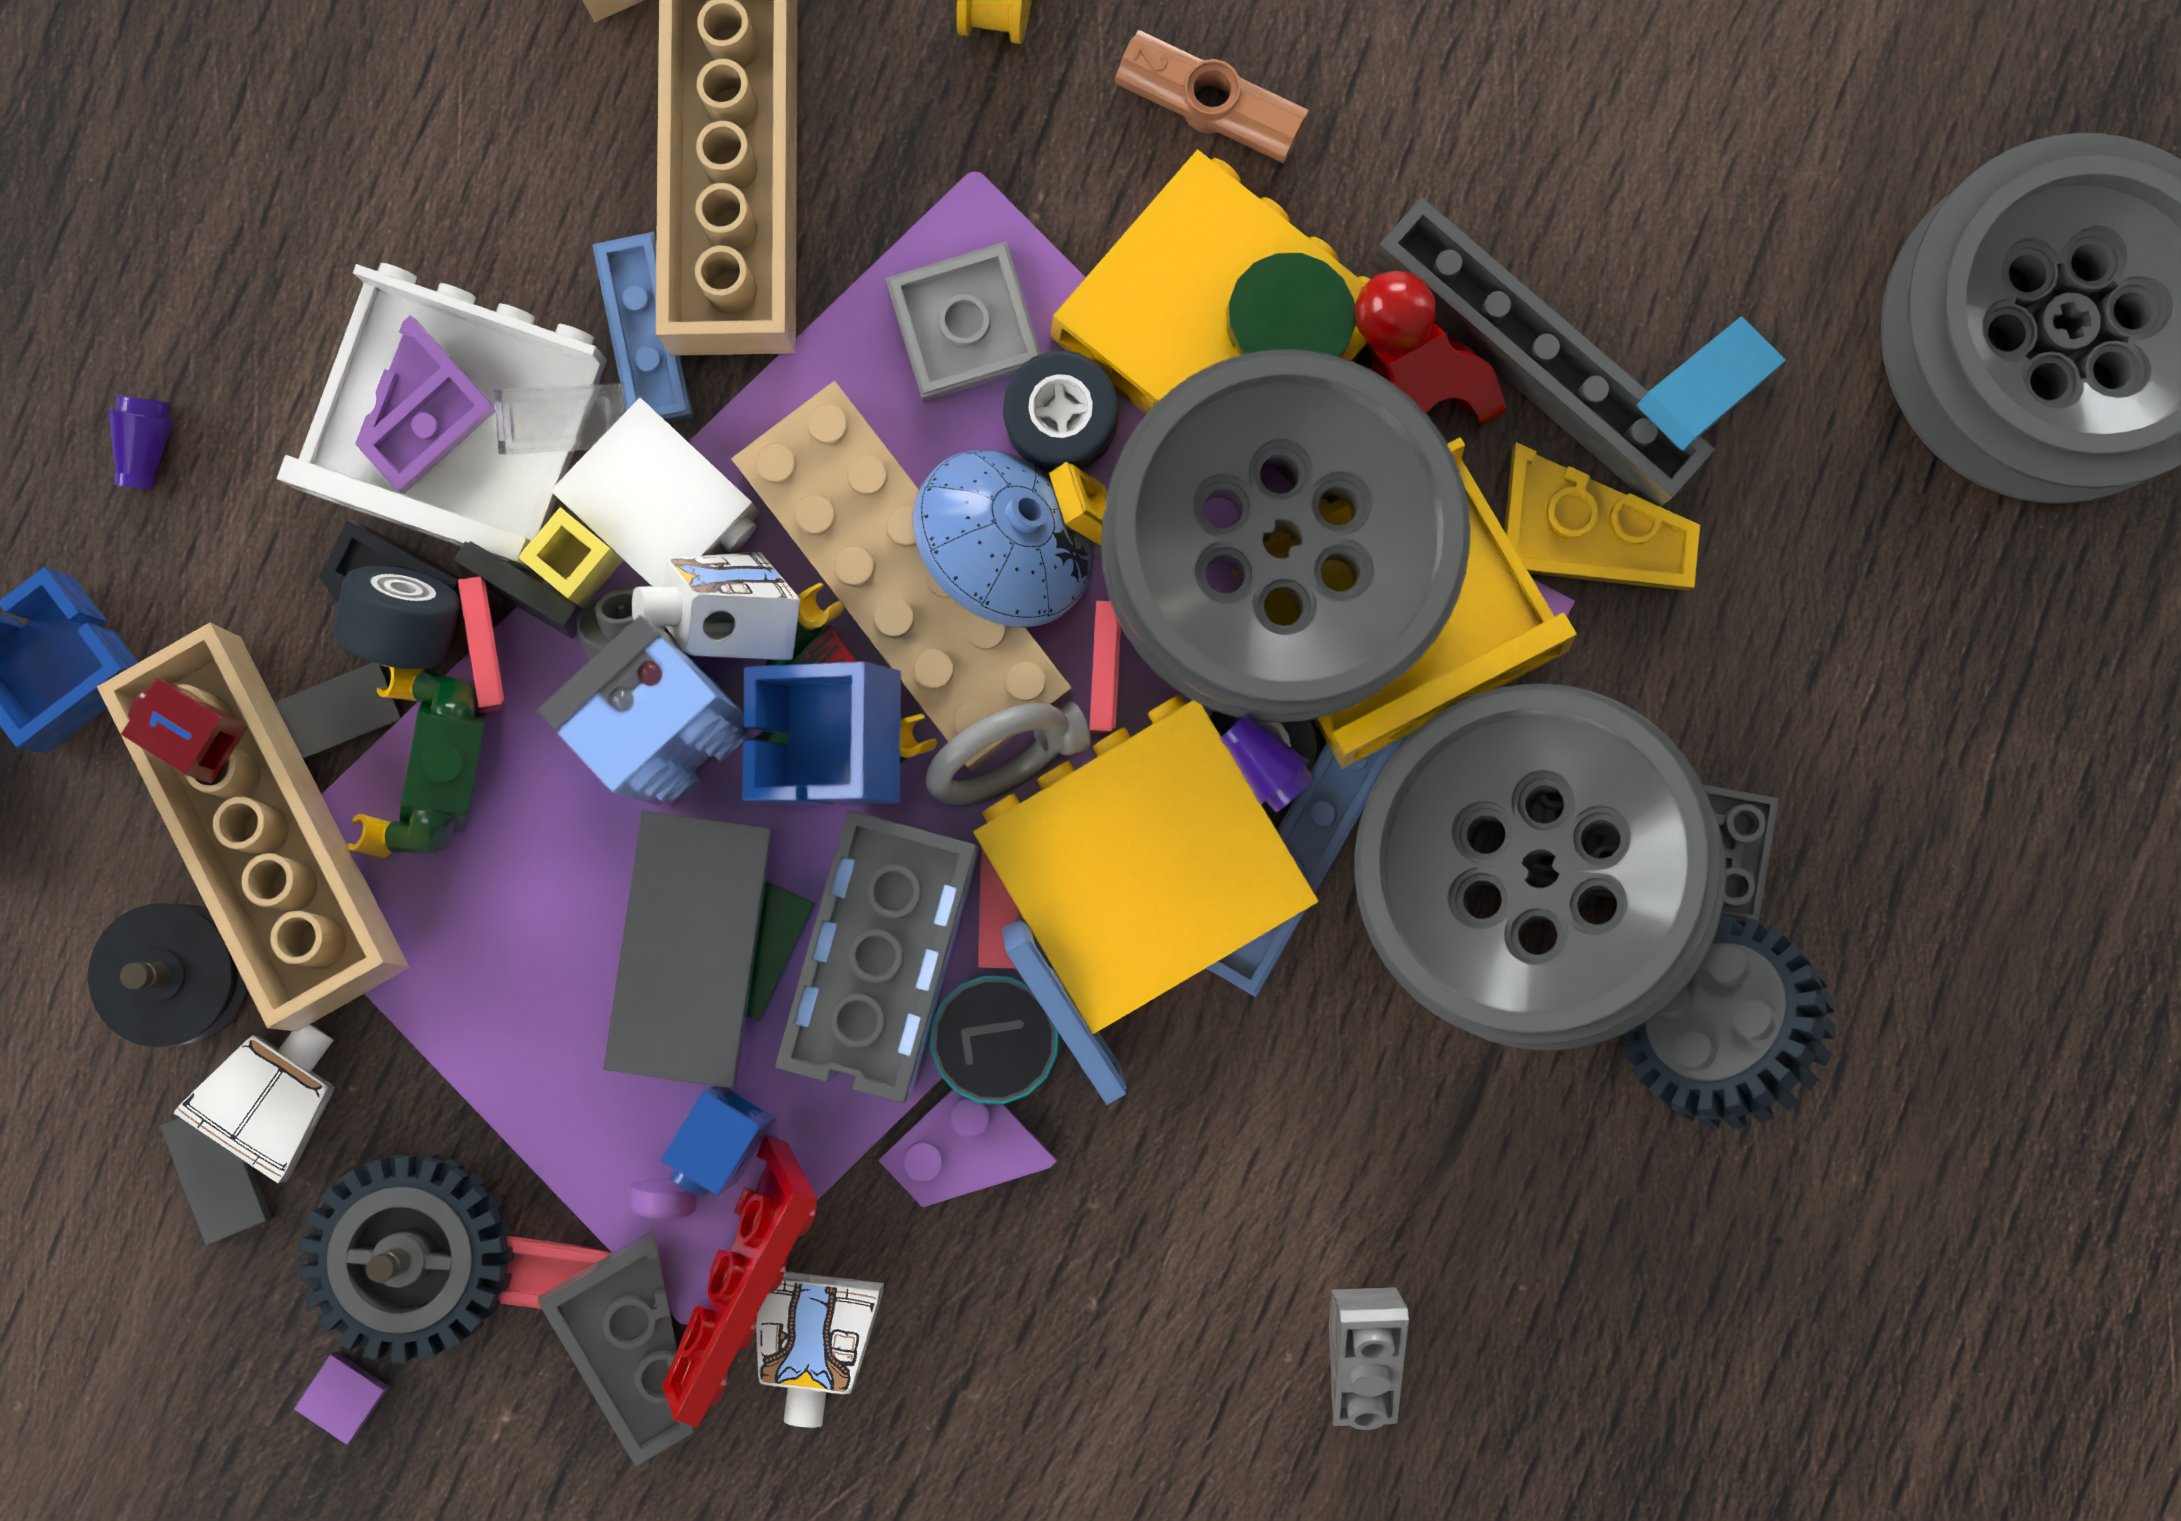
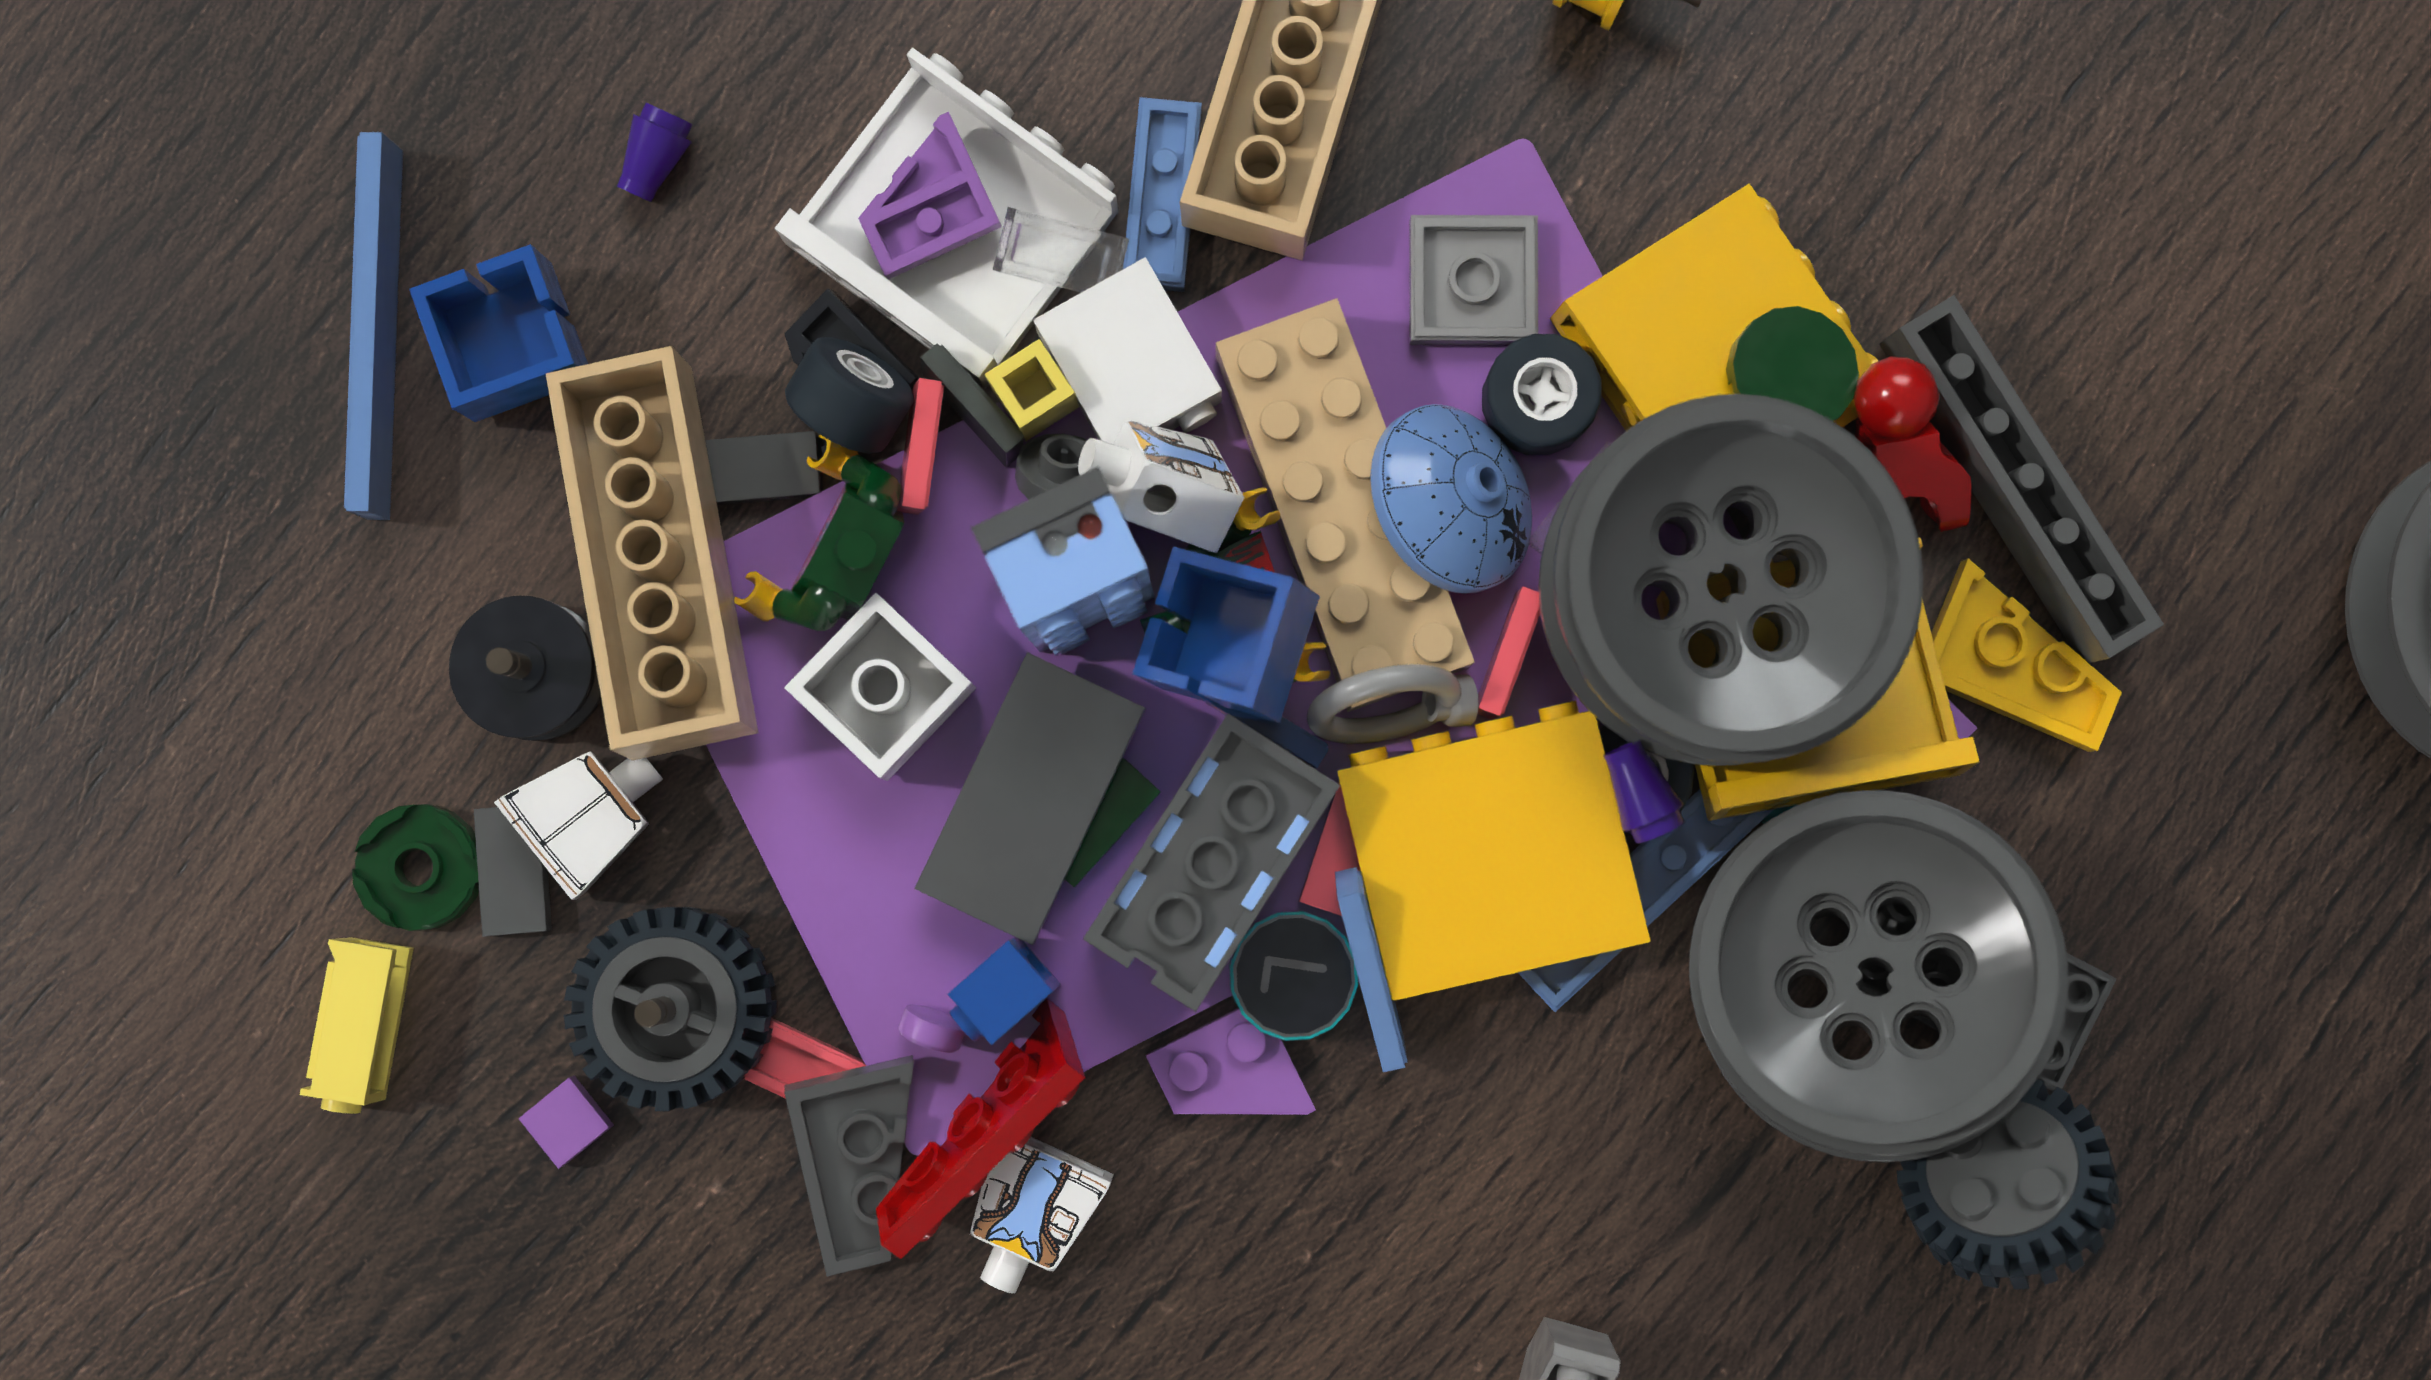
camera: 15 degrees right, 0 degrees up
dark red brick [121,678,248,784] -> none
yellow tile [1049,462,1108,546] -> none
nougat piece [1115,30,1309,164] -> none
dark azure tile [1637,316,1786,451] -> none
none -> light yellow window [300,937,414,1114]
none -> dark green tile [352,804,479,931]
none -> white brick [784,593,976,781]
none -> dark blue tile [1206,702,1329,769]

